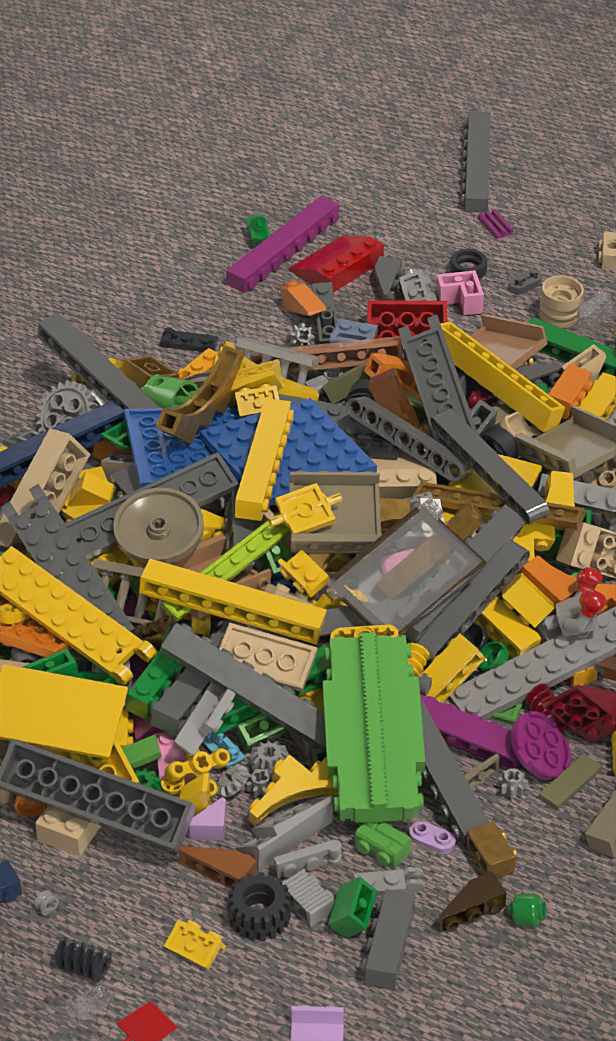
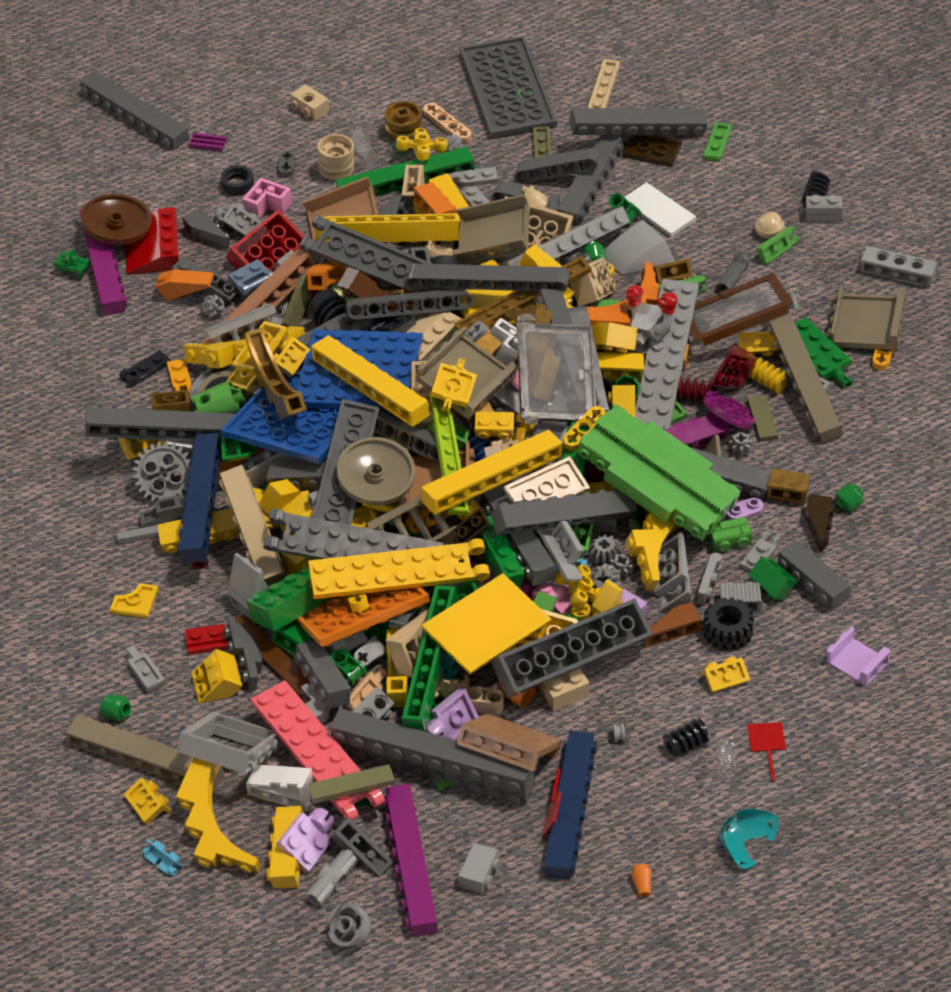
camera: 50 degrees left, 5 degrees up
none -> reddish brown dish [80,194,152,245]

